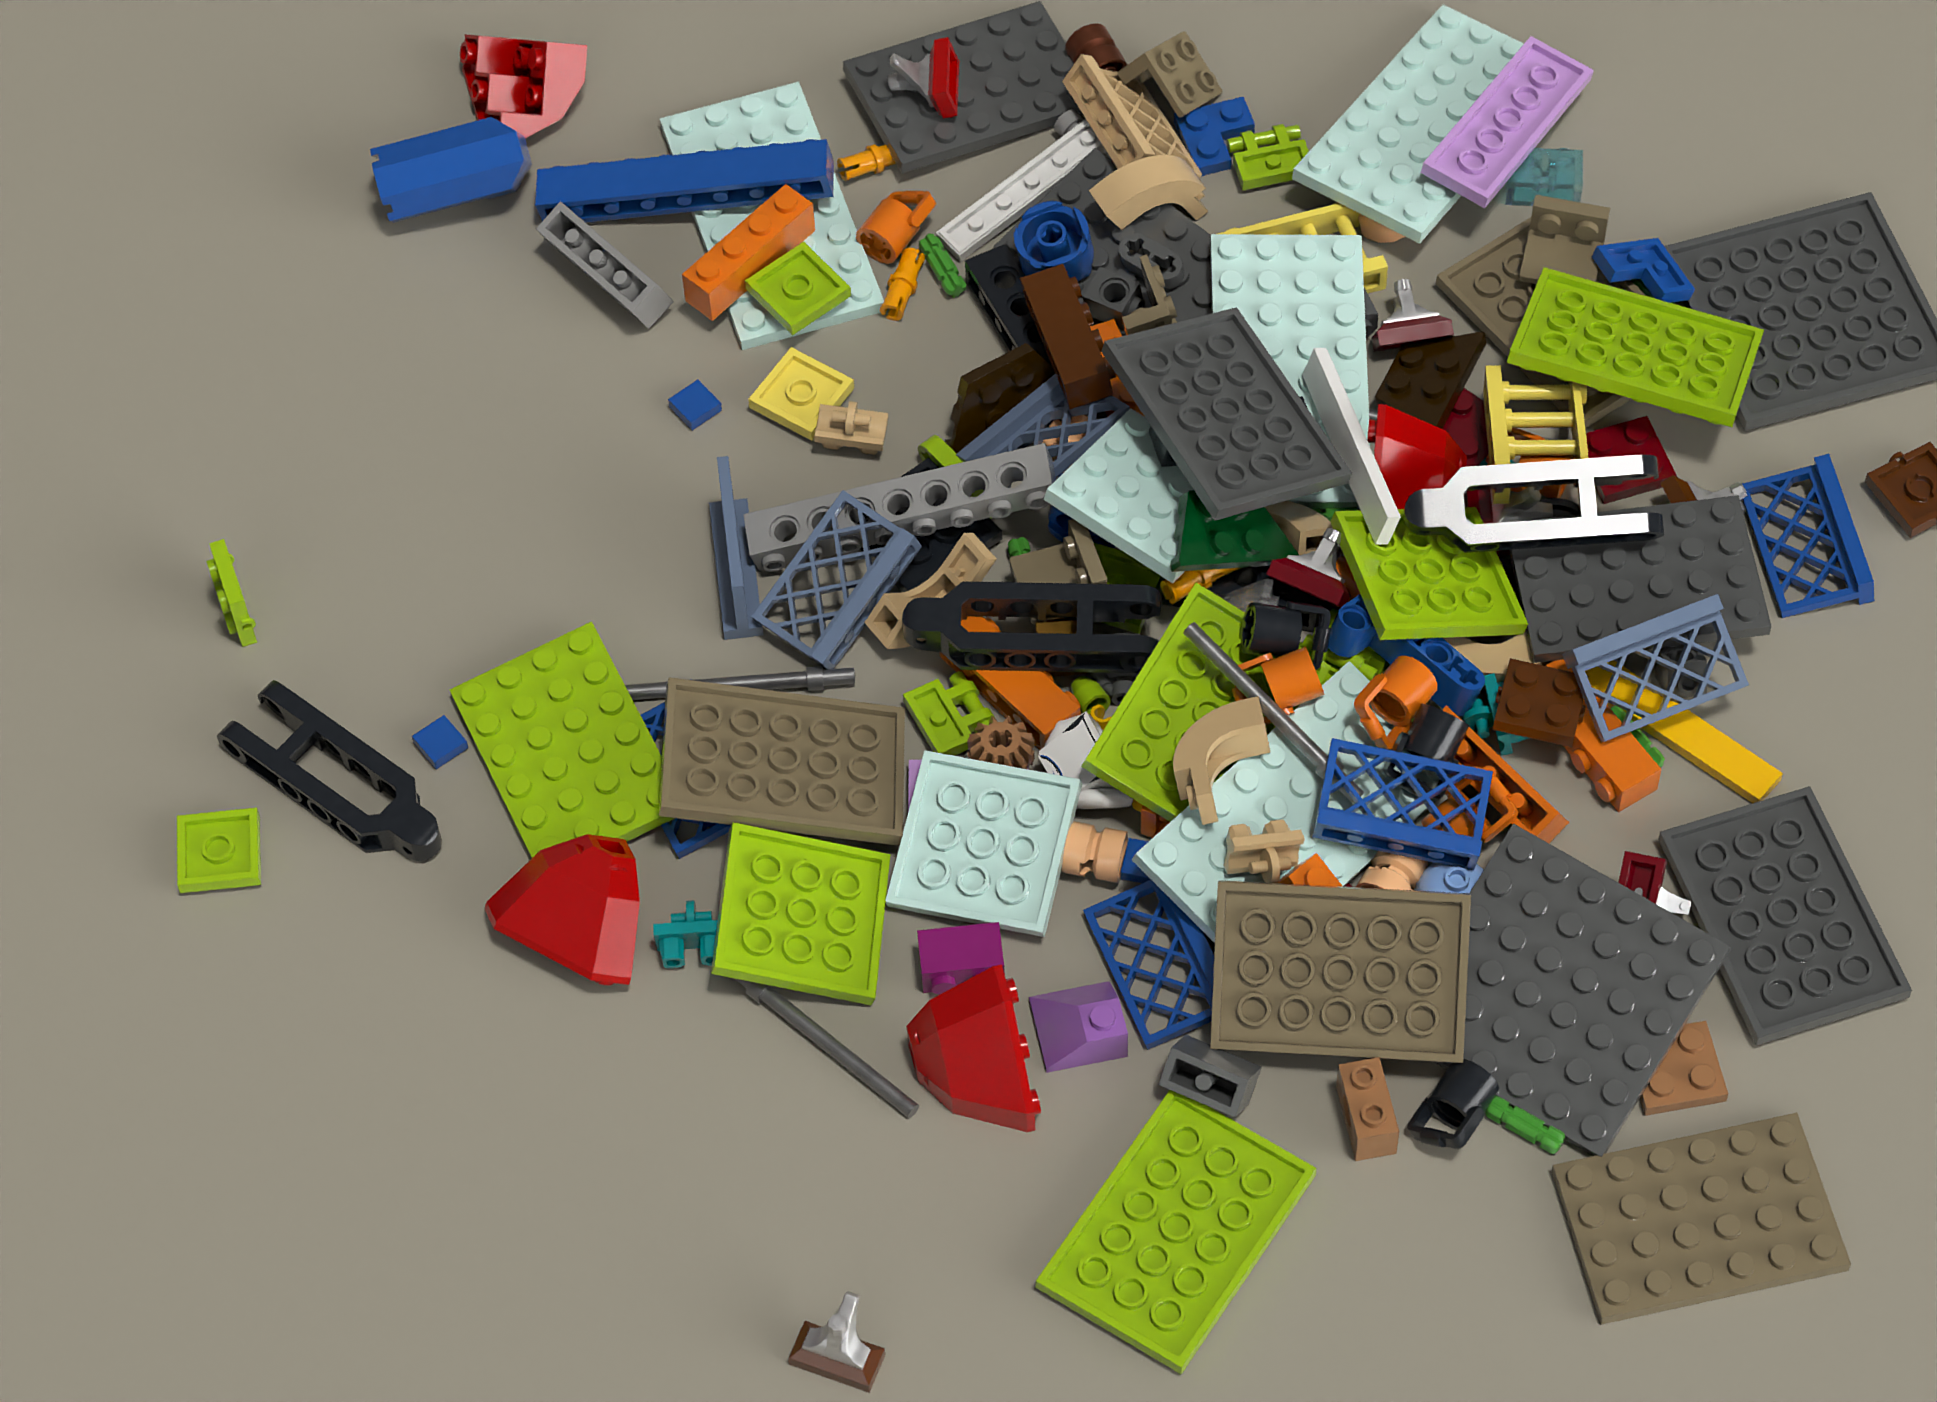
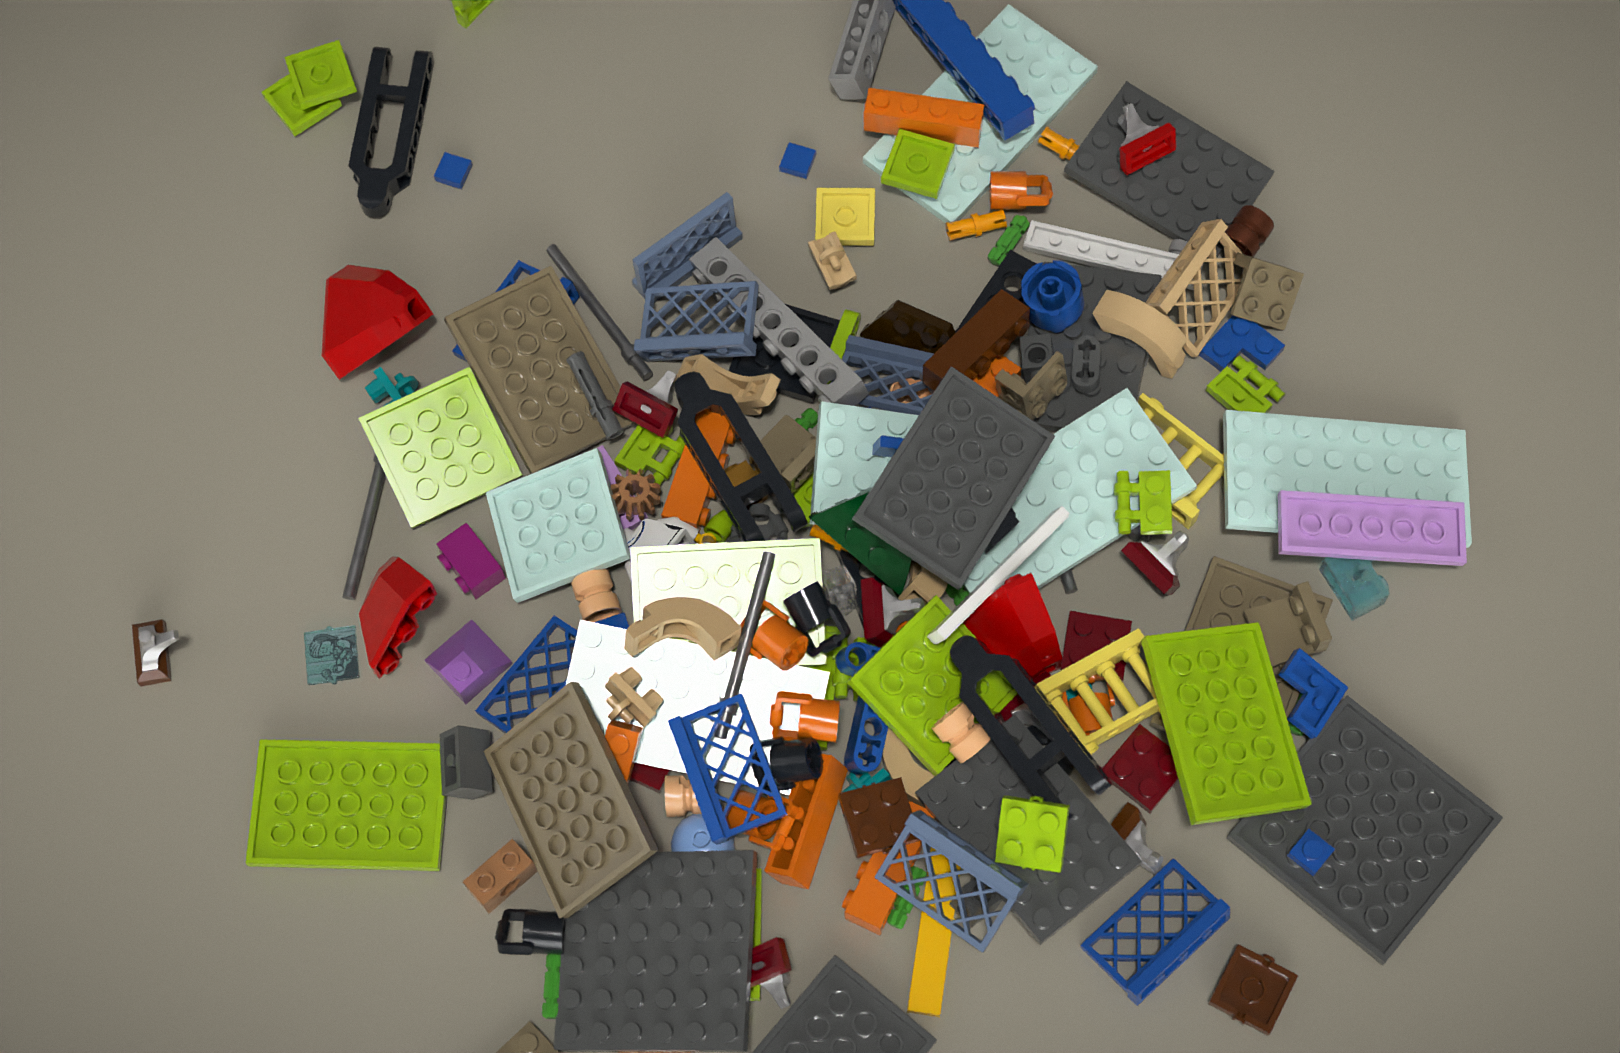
camera: 60 degrees right, 10 degrees up
lime plate [449,621,675,858] -> none
dark brown wing [1375,332,1487,429] -> none
none -> lime plate [284,40,357,110]
none -> clear light blue piece [304,625,360,685]
none -> dark grey pin [566,351,624,440]
none -> dark red piece [612,370,678,438]
none -> blue tile [872,435,904,457]
none -> light nougat wheel [931,702,991,764]
none -> lime plate [995,795,1070,873]
none -> lime plate [1114,470,1172,535]
none -> blue plate [1287,829,1335,876]

